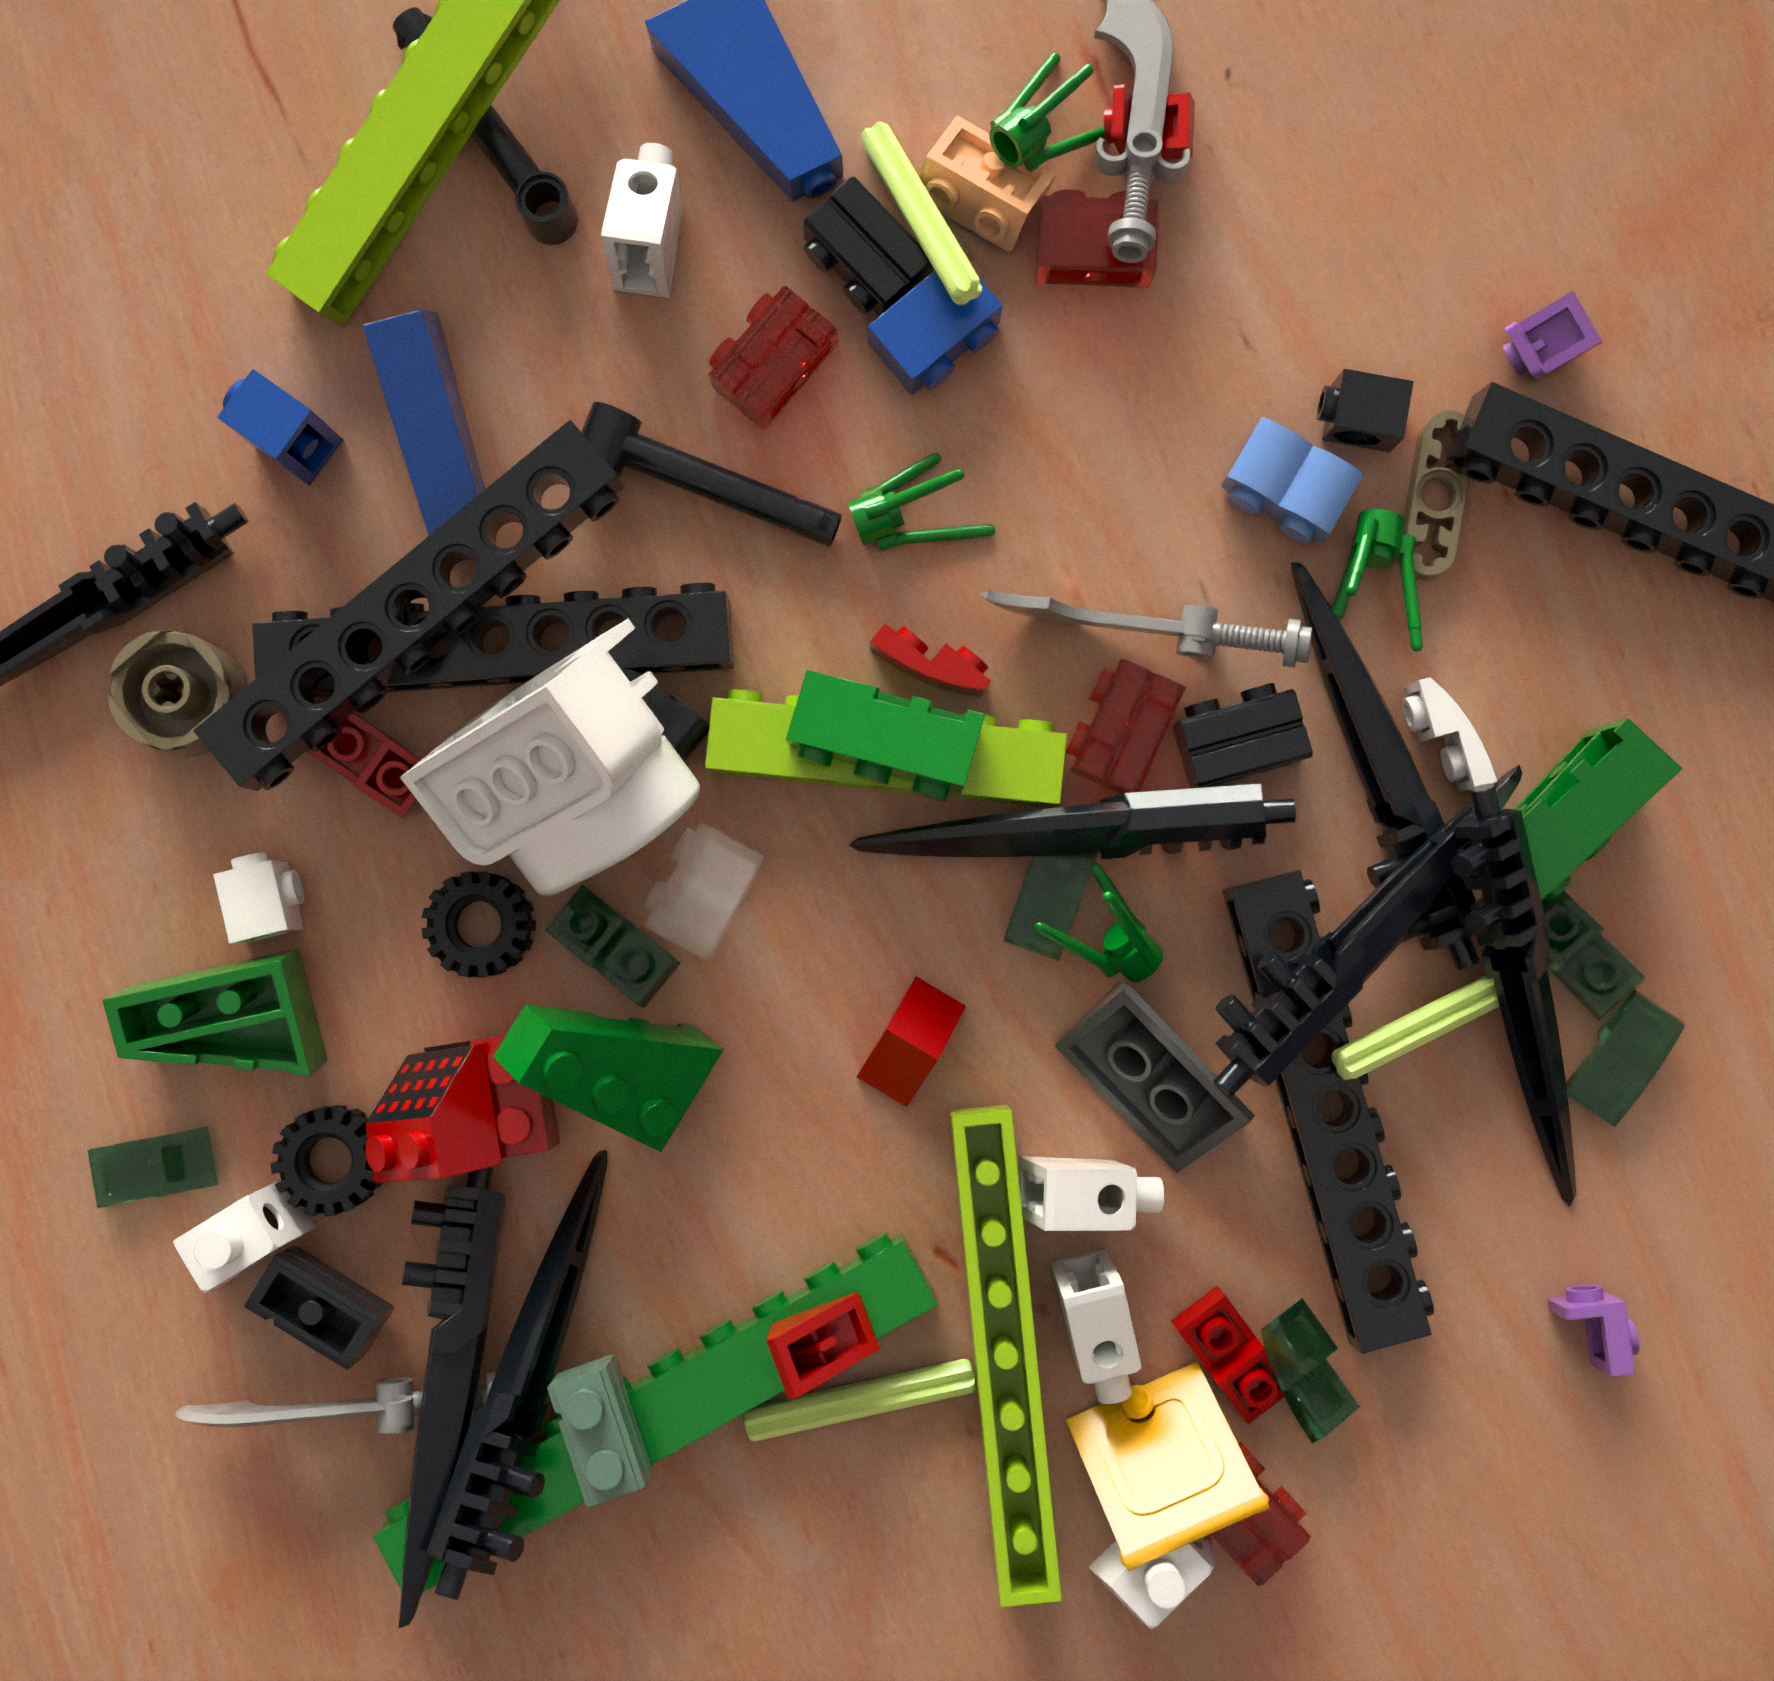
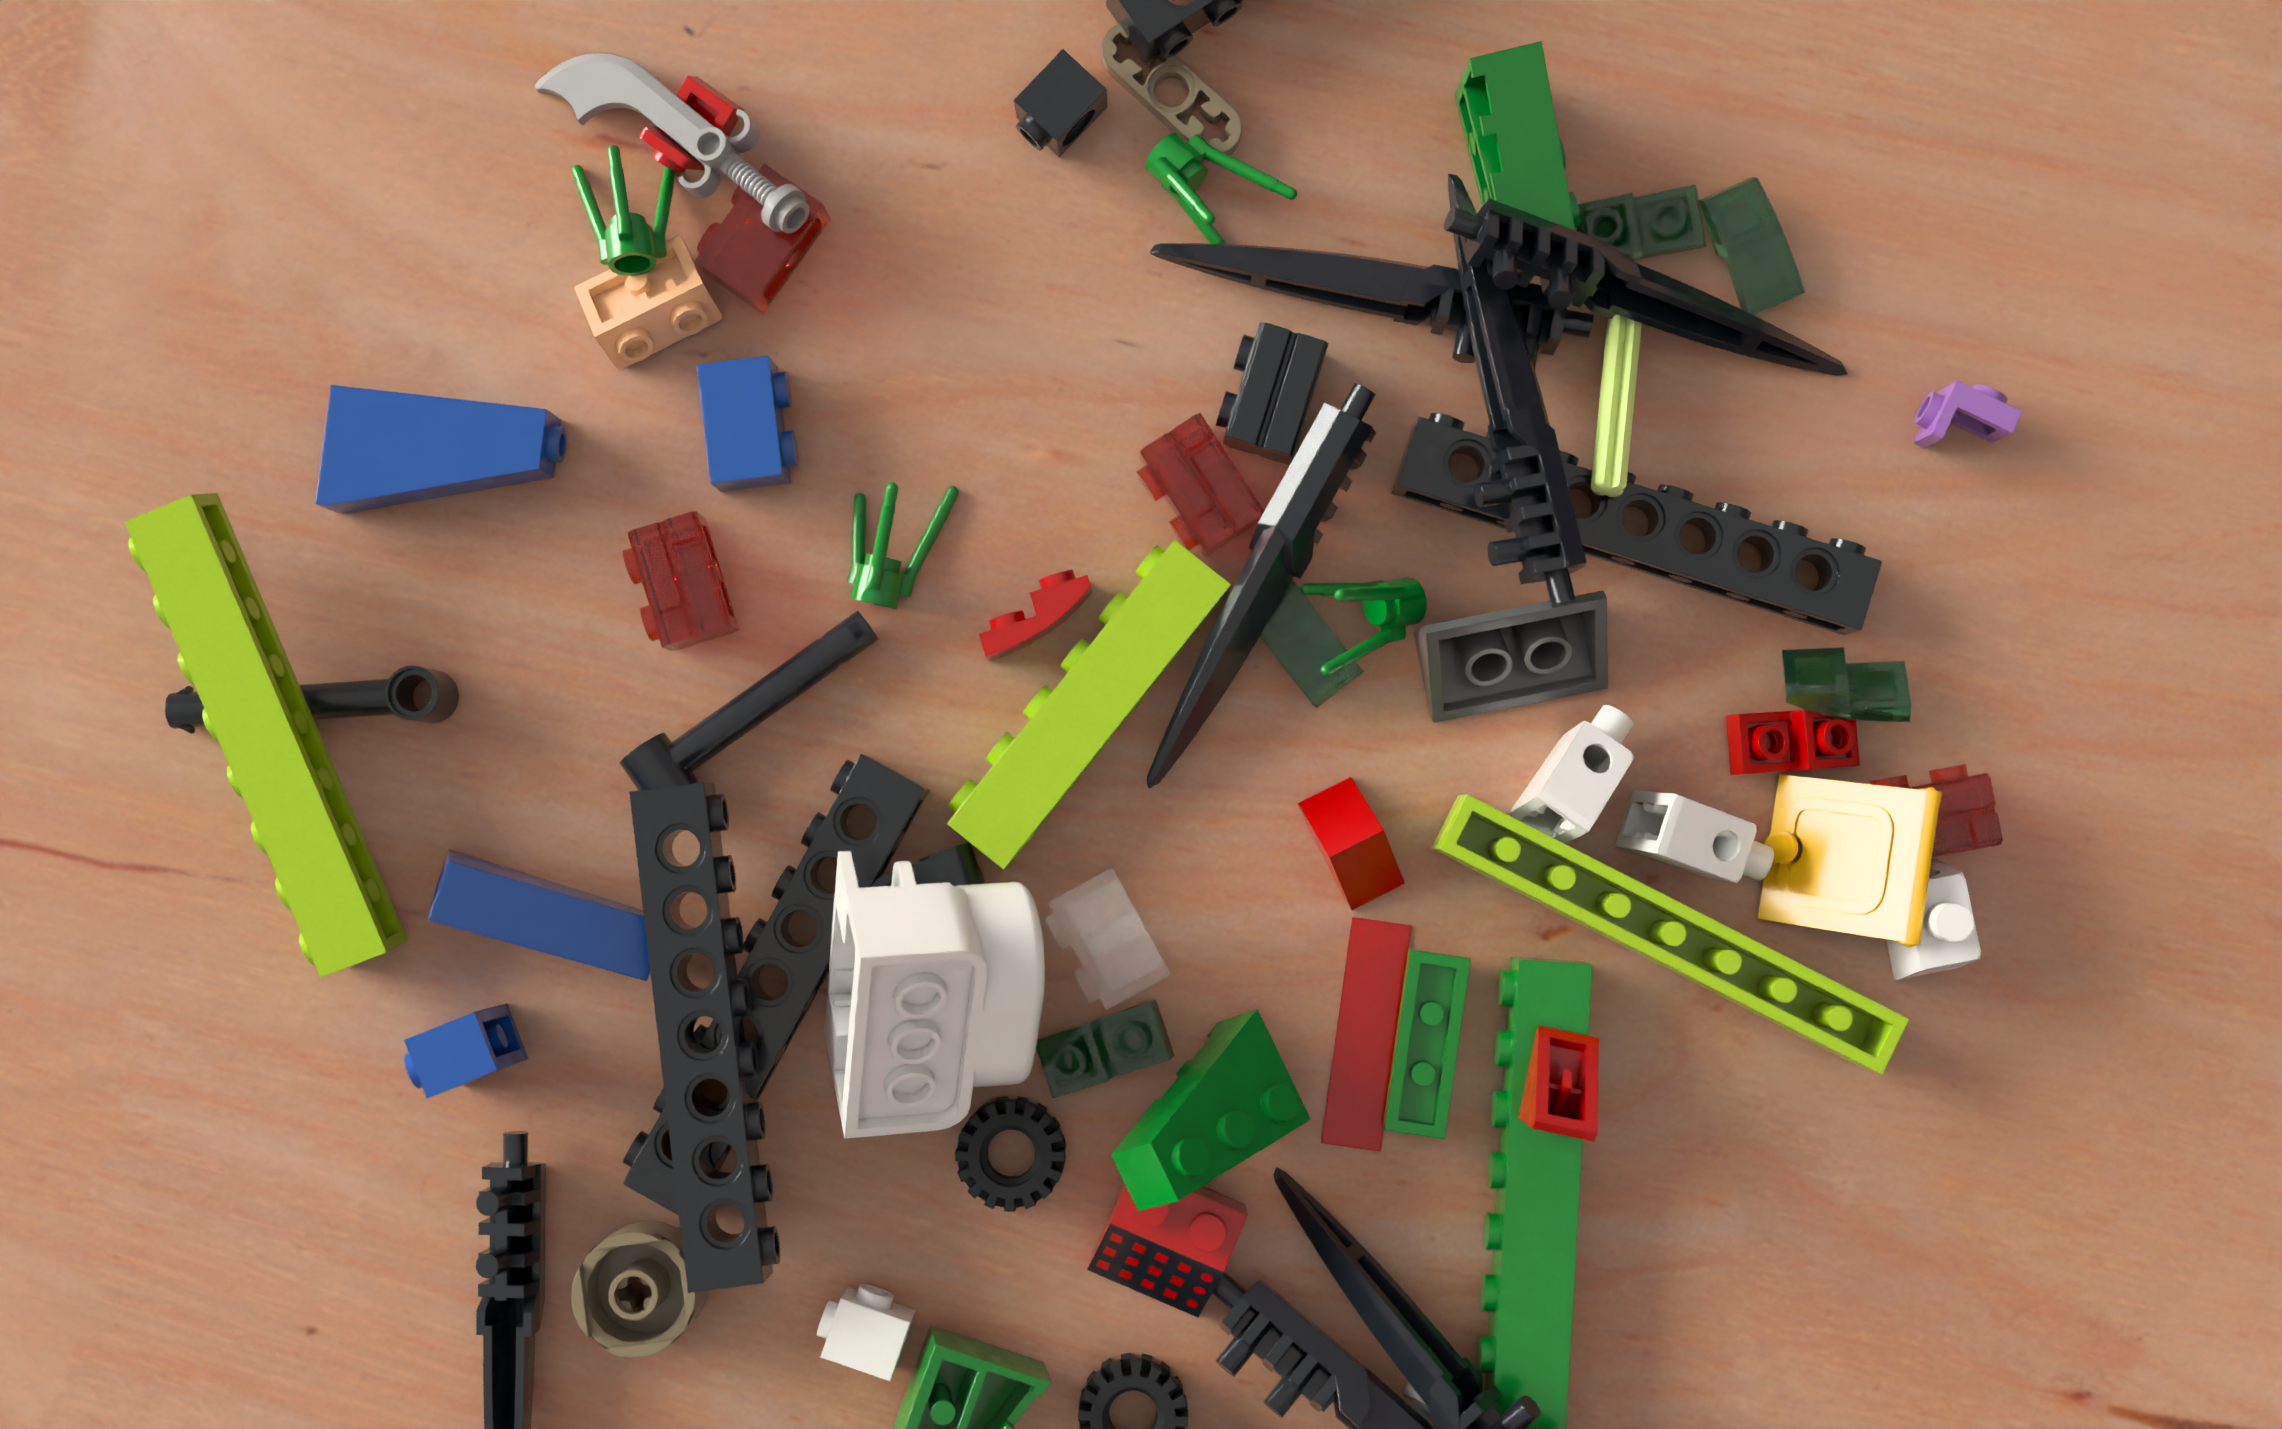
camera: 55 degrees left, 0 degrees up
red slope [306,712,421,818] -> none
red slope [365,1044,502,1183] -> none
sand green brick [547,1354,653,1507] -> none
white torso [601,143,683,298] -> none
yellowish green axle [744,1359,976,1442] -> none
green wedge [786,670,985,802] -> none
black brick [803,176,933,316] -> none
yellowish green axle [861,122,982,305] -> none
light grey sword [980,590,1313,668] -> none
medium blue brick [1221,417,1364,544] -> none
white slope [1402,677,1497,792] -> none
none -> red sticker [1321,917,1411,1152]
none -> green plate [1382,948,1471,1139]

